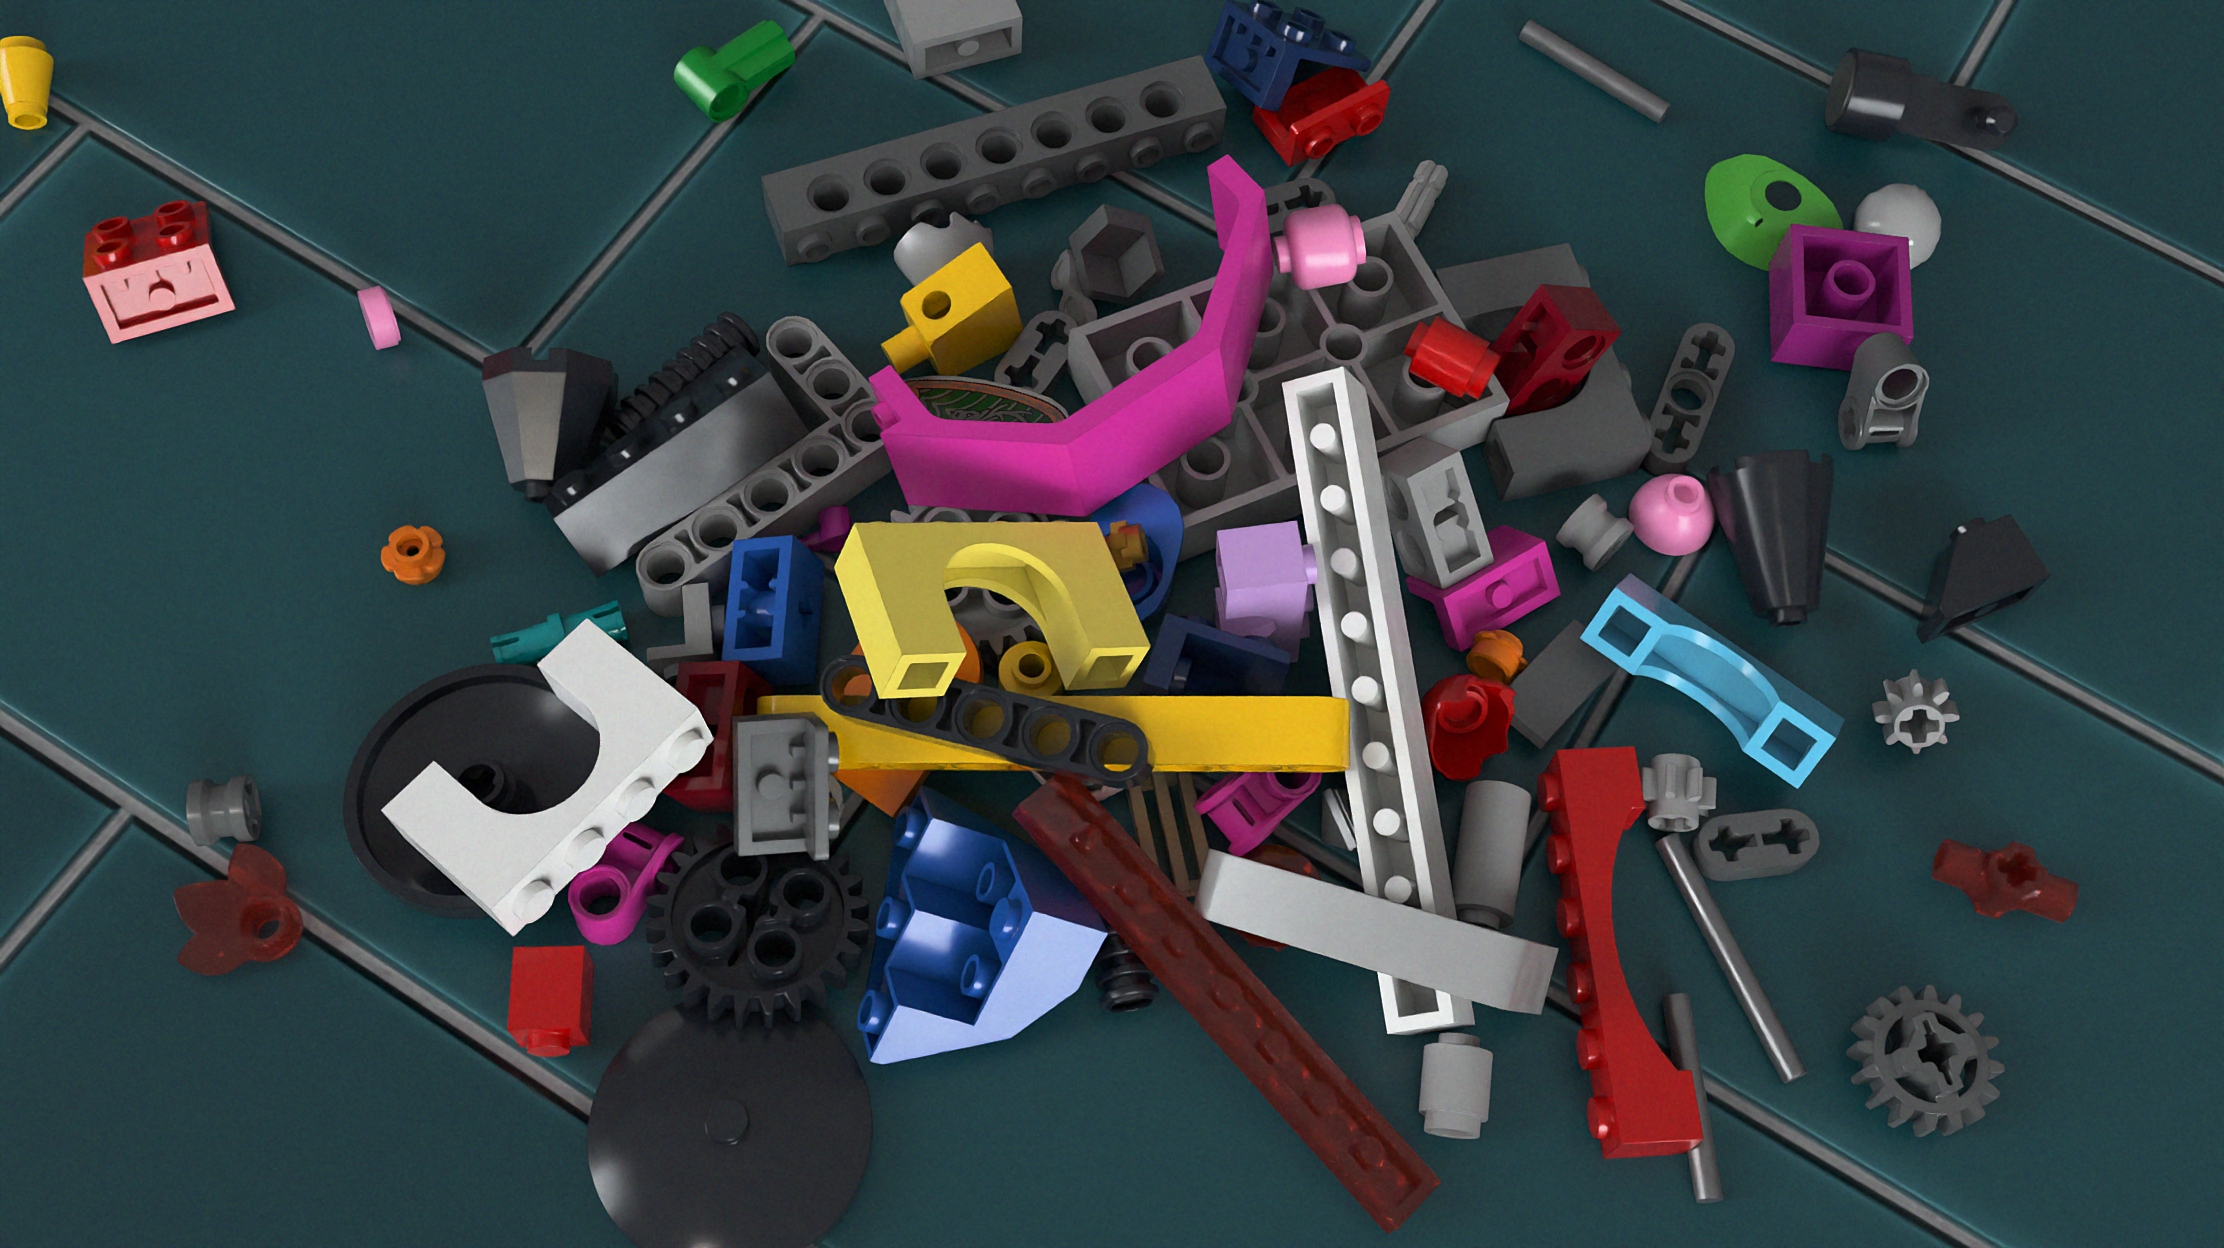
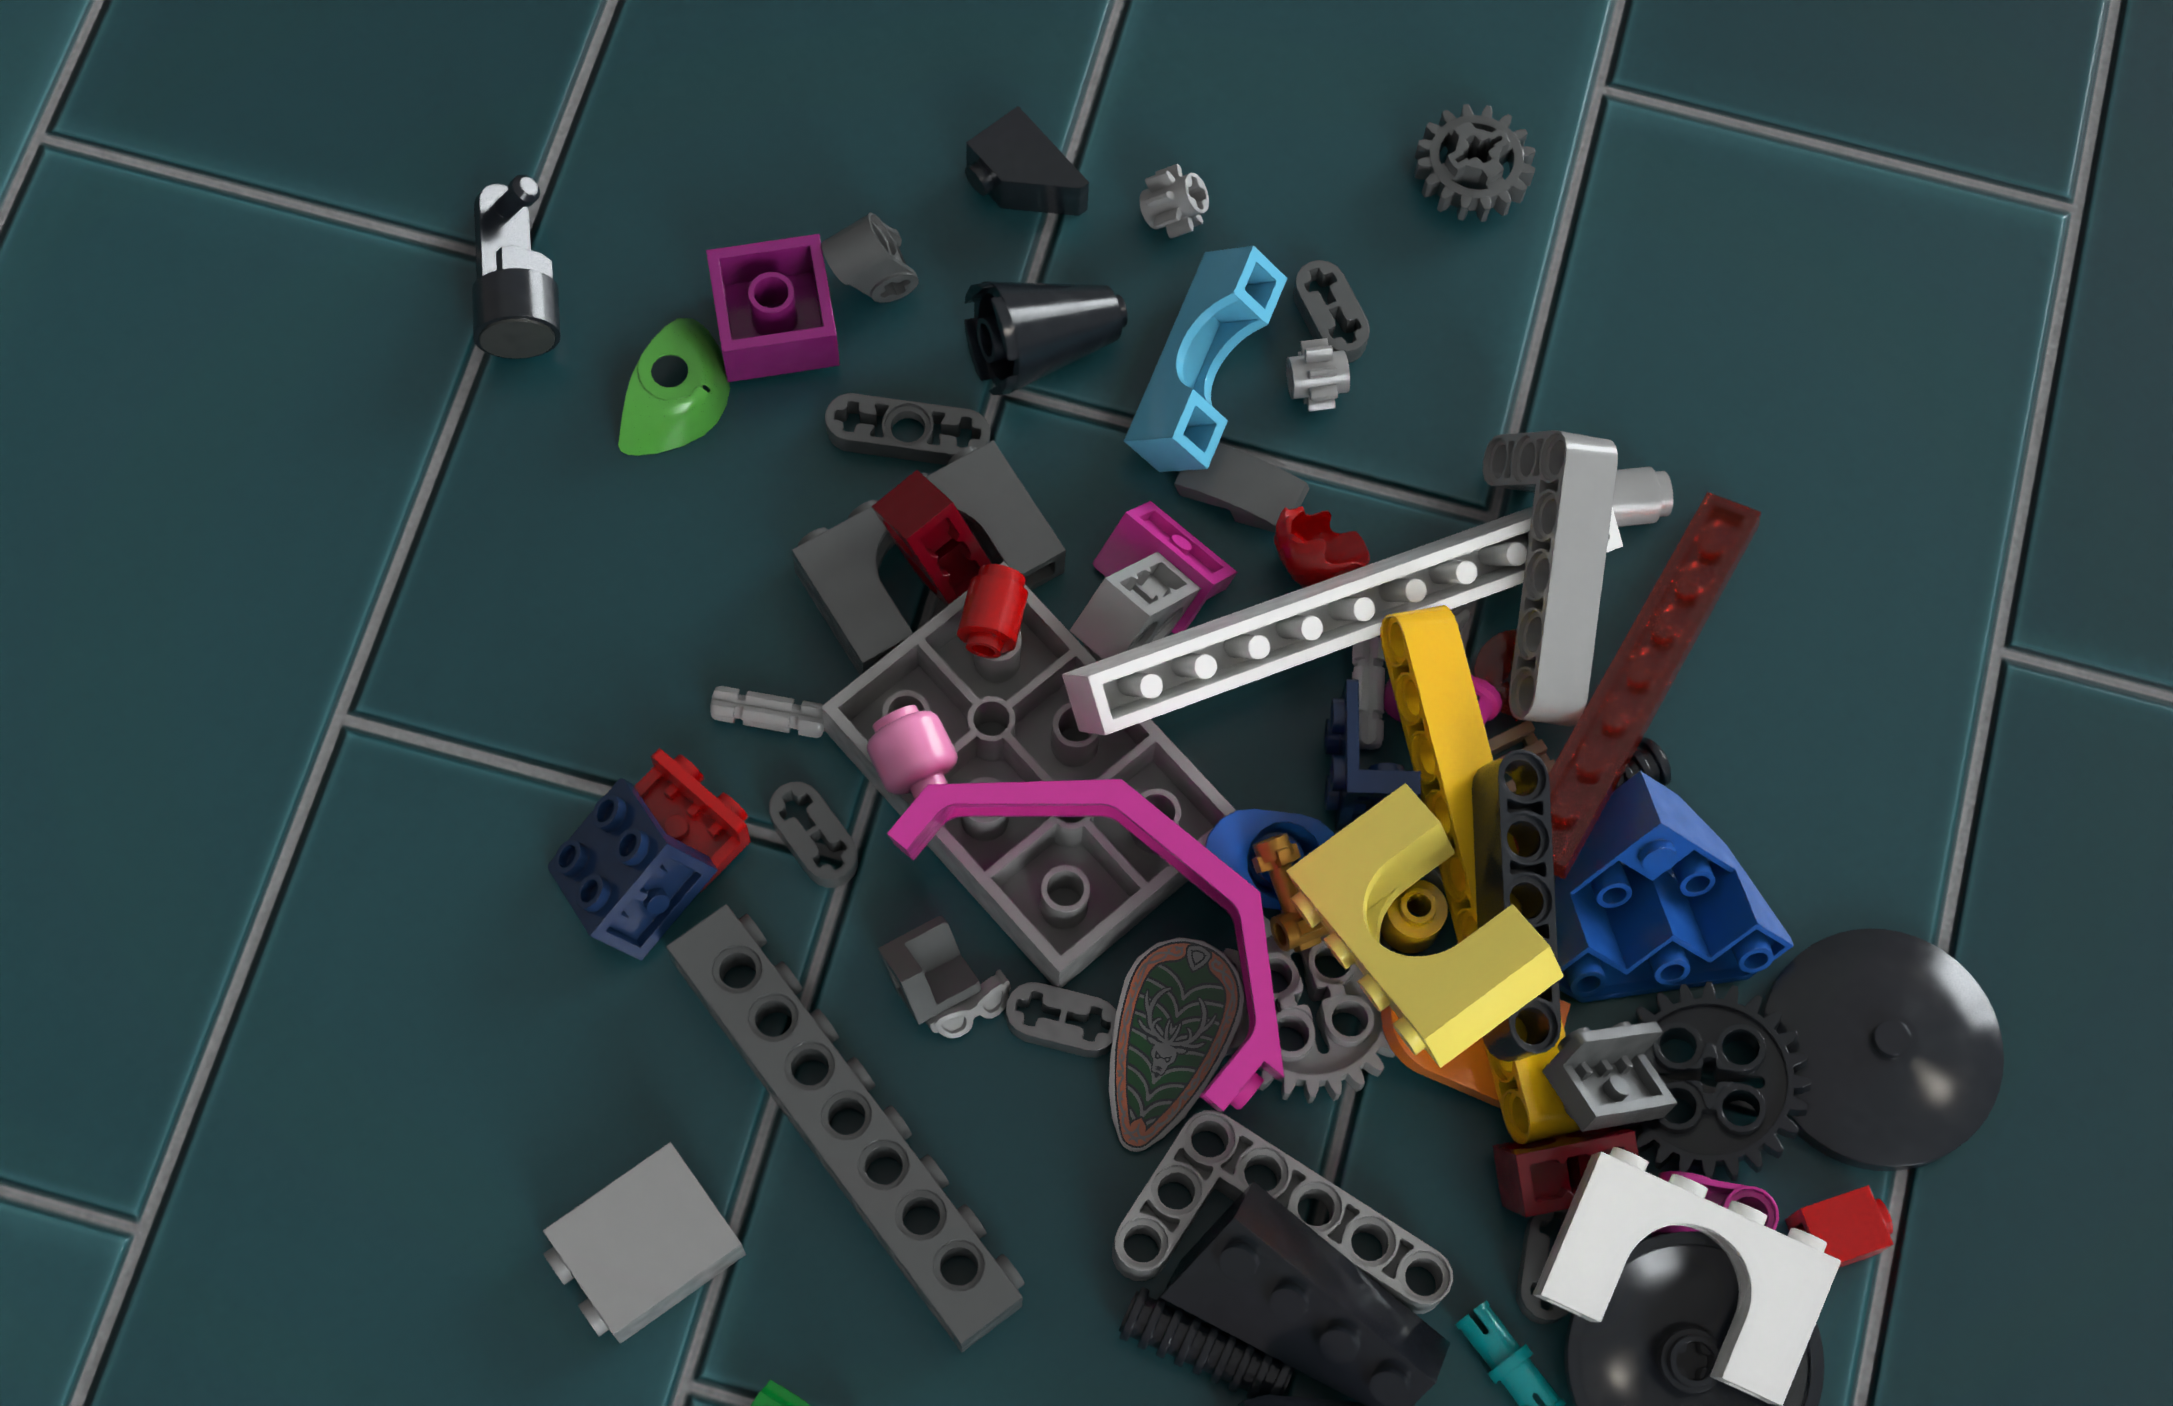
camera: 105 degrees left, 5 degrees up
light grey bracket [647,583,726,689] -> none
blue brick [721,535,825,686] -> none
magenta hand [799,505,854,553] -> none
yellow torso [880,242,1024,376] -> none
light grey hair [894,212,994,287] -> none
lavender arch [1213,521,1318,663] -> none
light grey brick [1451,780,1531,931] -> none
orange plate [1466,629,1528,685] -> none
flat silver bar [1519,19,1671,124] -> none
red arch [1537,746,1704,1159] -> none
light grey wheel [1556,493,1635,572] -> none
bright pink brick [1629,474,1715,556] -> none
flat silver bar [1655,833,1808,1084] -> none
flat silver bar [1662,993,1724,1203] -> none
light grey hair [1853,183,1942,271] -> none
clear red axle [1931,838,2079,923] -> none

